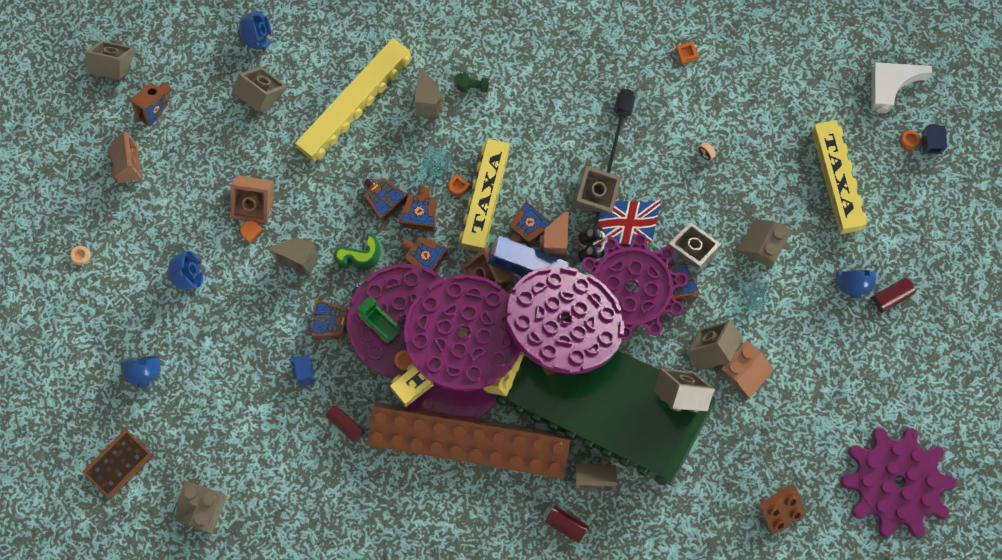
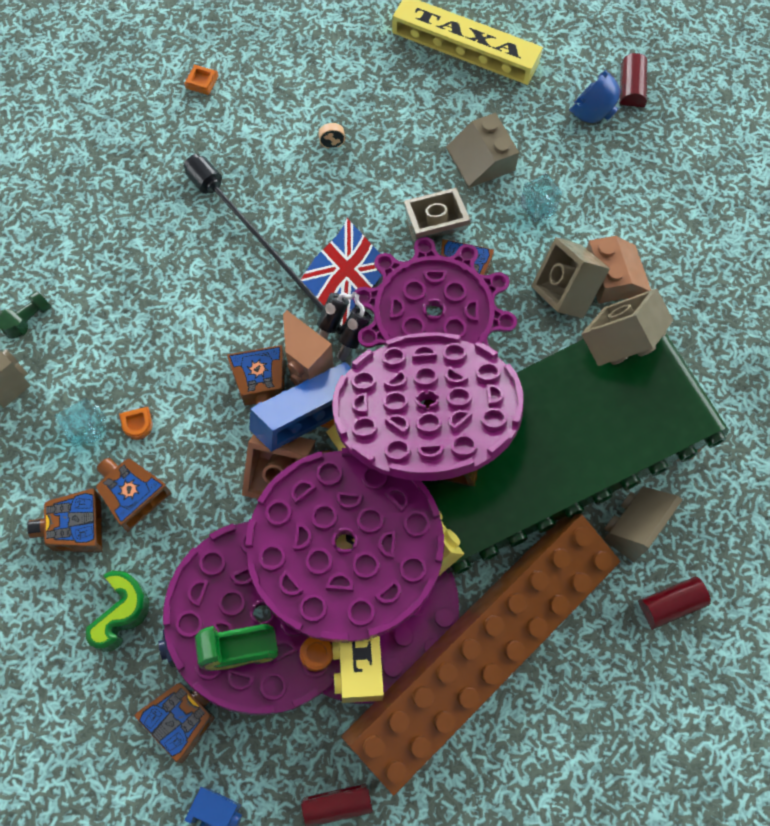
camera: 60 degrees left, 5 degrees down
dark tan slope [269,237,320,276] -> none
torso [400,236,448,272] -> none
light yellow brick [459,139,510,252] -> none
dark tan slope [571,165,622,213] -> none

